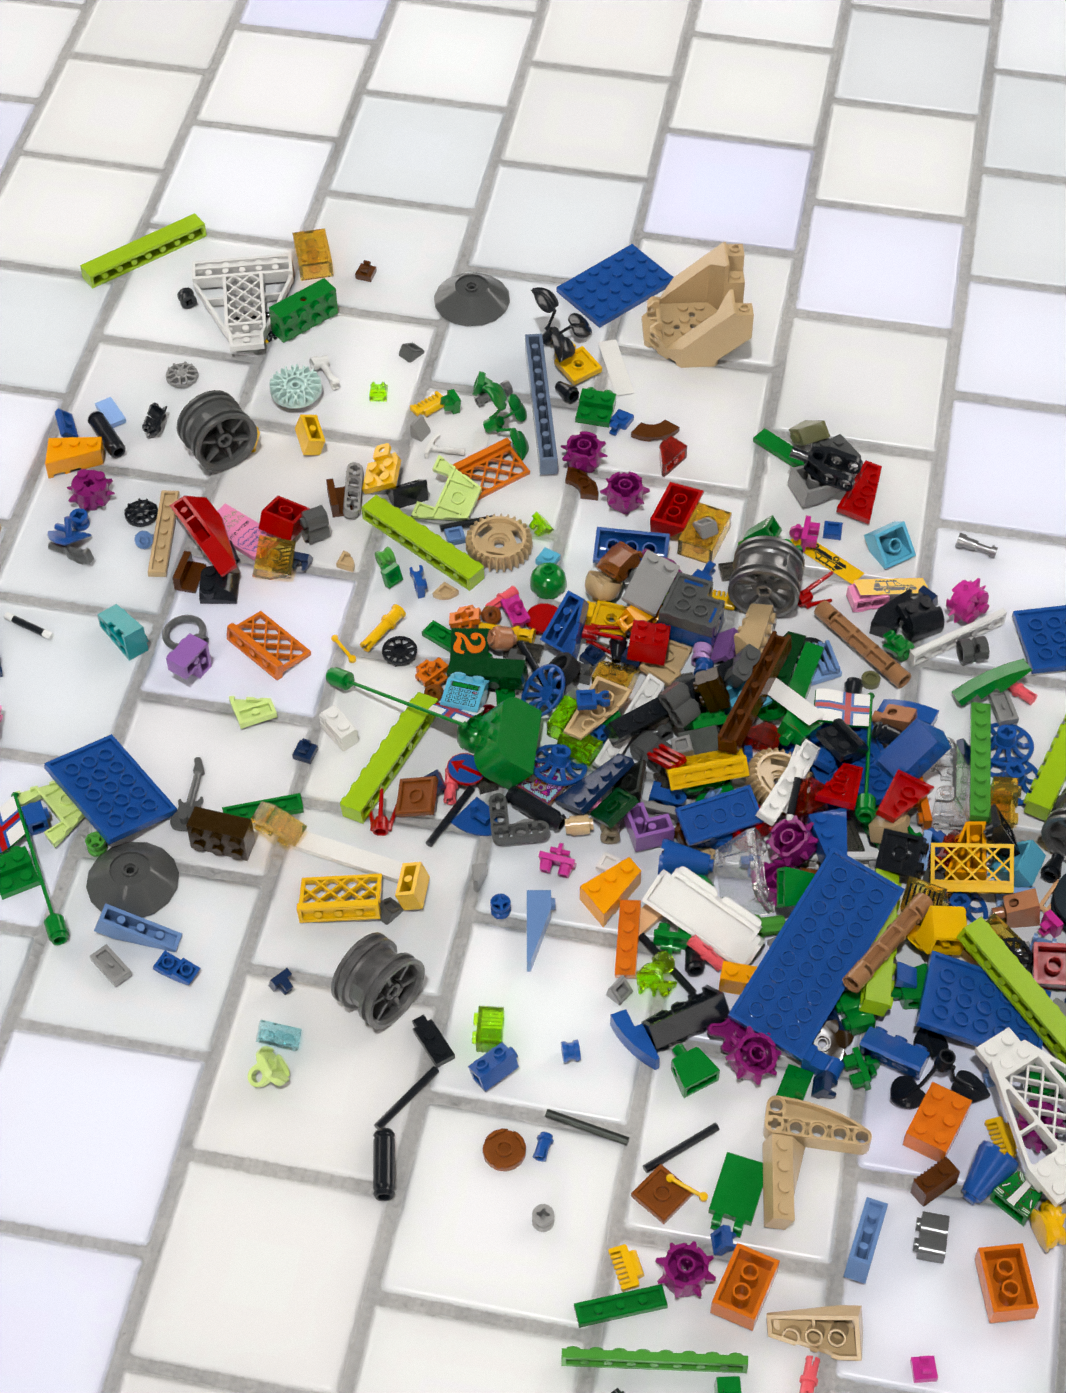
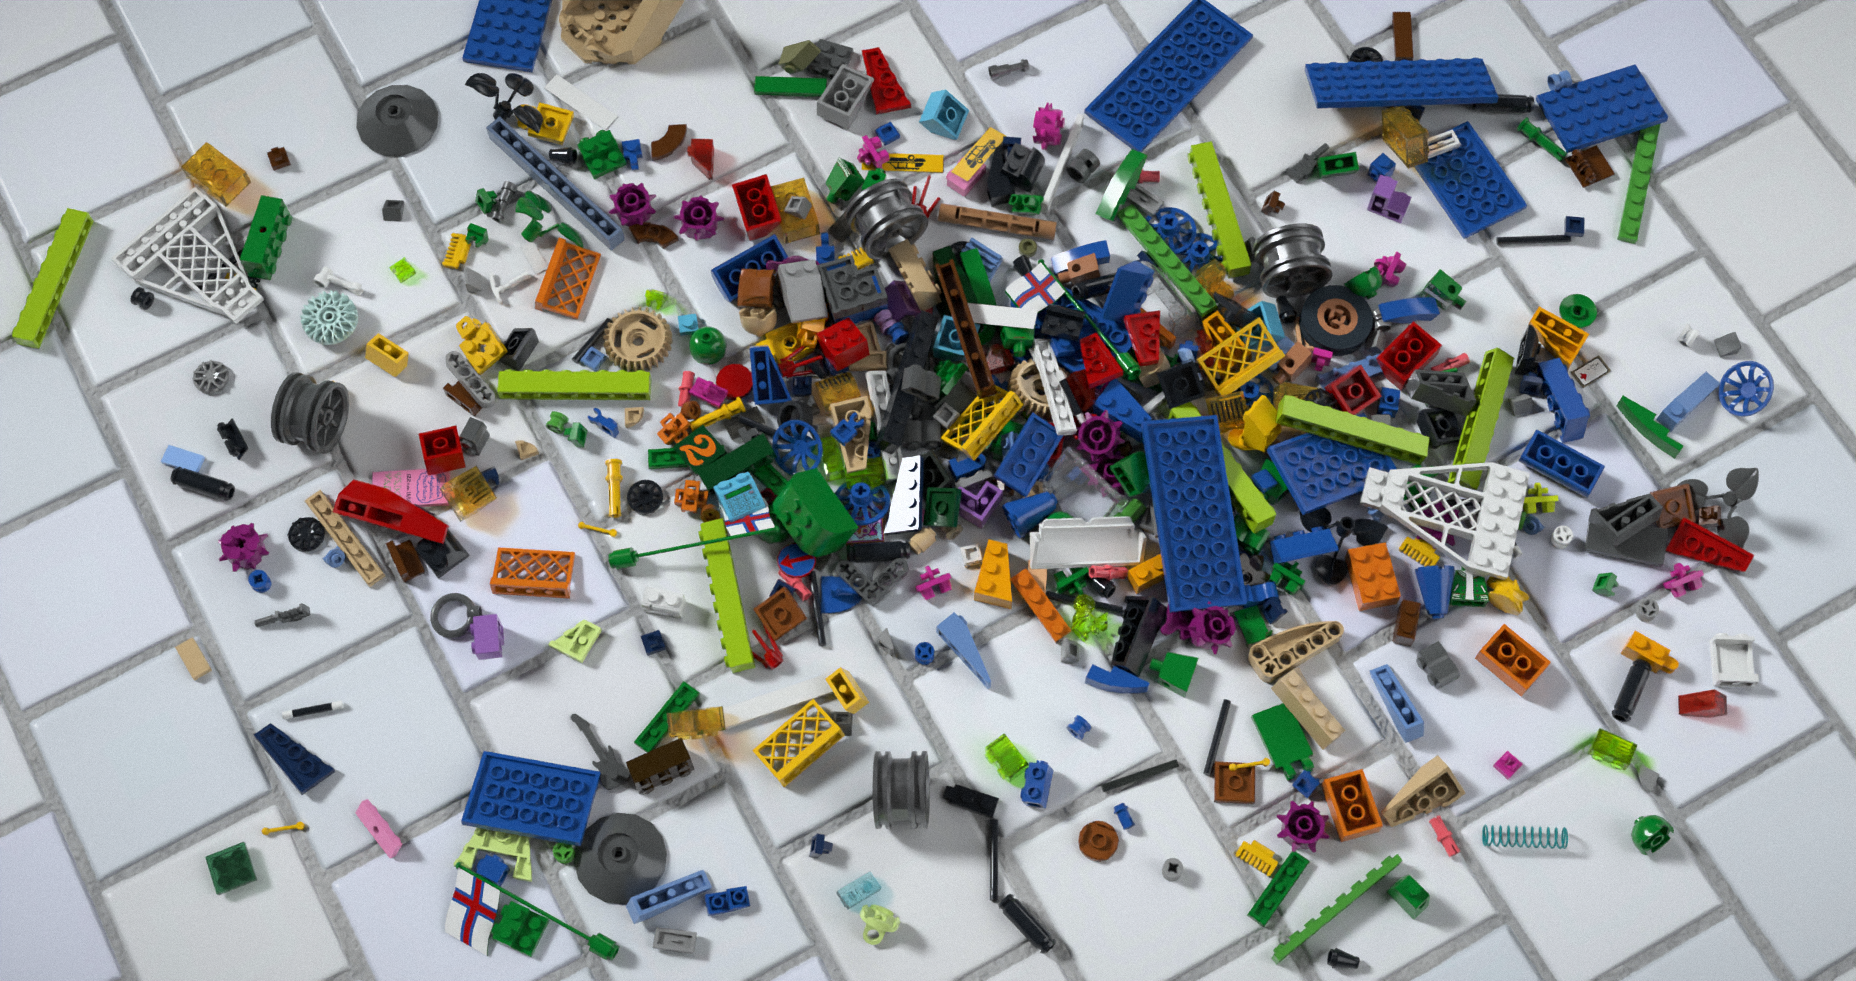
camera: 40 degrees left, 15 degrees up
light orange wedge [45,437,105,478] -> none
blue shield [47,516,91,546] -> none
blue plate [54,408,78,438] -> none
teal wedge [97,604,149,661] -> none
yellowish green wing [411,455,482,521] -> none
nougat head [487,626,517,651] -> none
red tile [647,743,687,769] -> none
dark brown brick [693,667,731,713] -> none
dark grey brick [724,644,761,688] -> none
black piece [789,446,863,492] -> none
medium nougat piece [842,892,933,993] -> none

